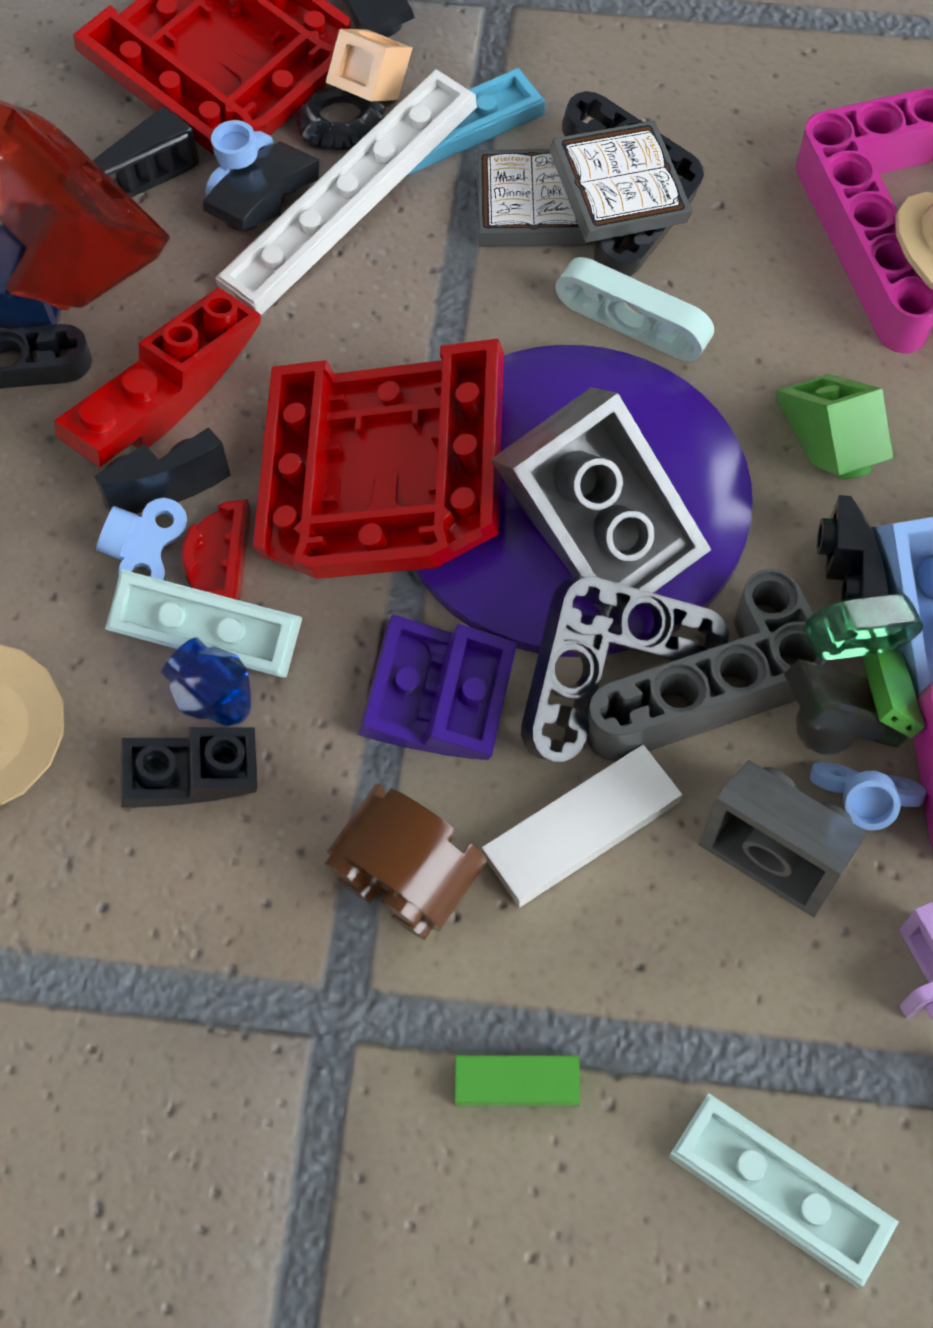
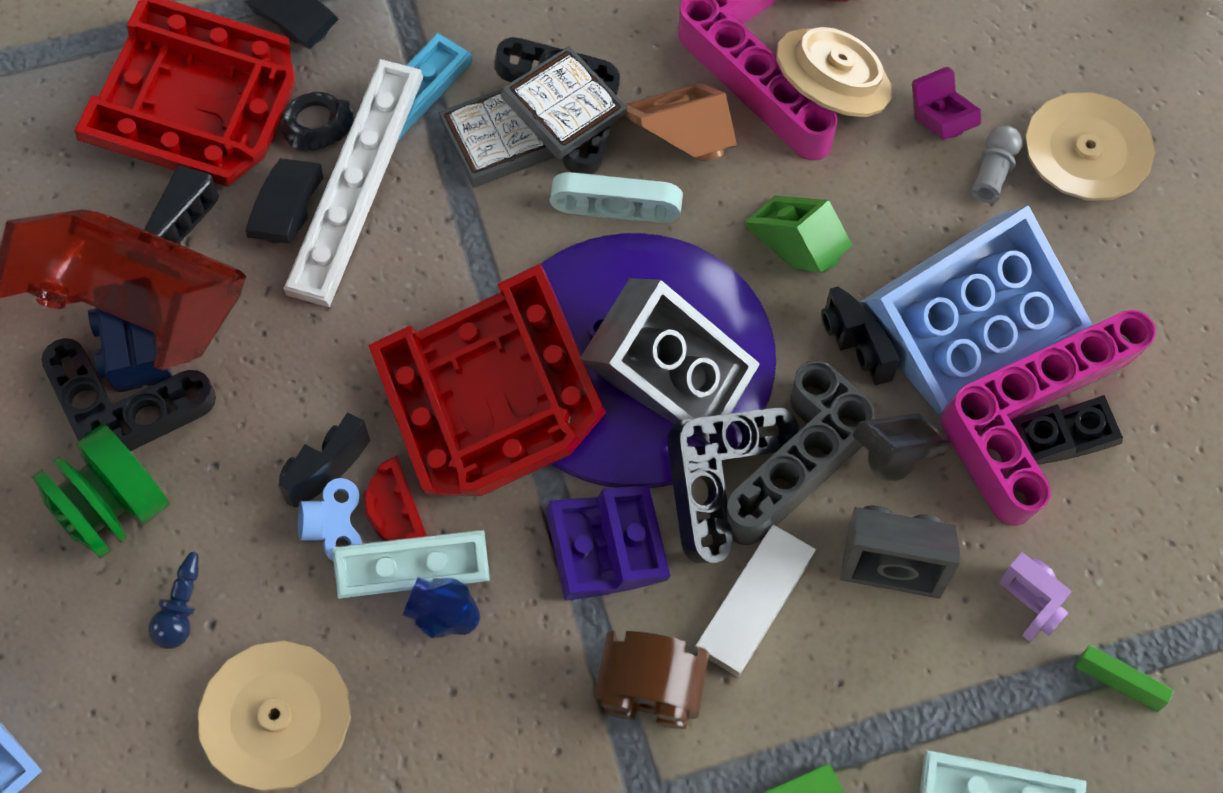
camera: 25 degrees left, 0 degrees up
red slope [54,287,261,468] -> none
black slope [121,727,258,808] -> none
light blue piece [205,120,274,197] -> none
light nougat brick [326,29,413,102] -> none
clear green beam [803,594,924,660] -> none
light blue piece [809,762,927,830] -> none
bright green piece [859,636,925,739] -> none
none -> nougat slope [624,83,737,161]

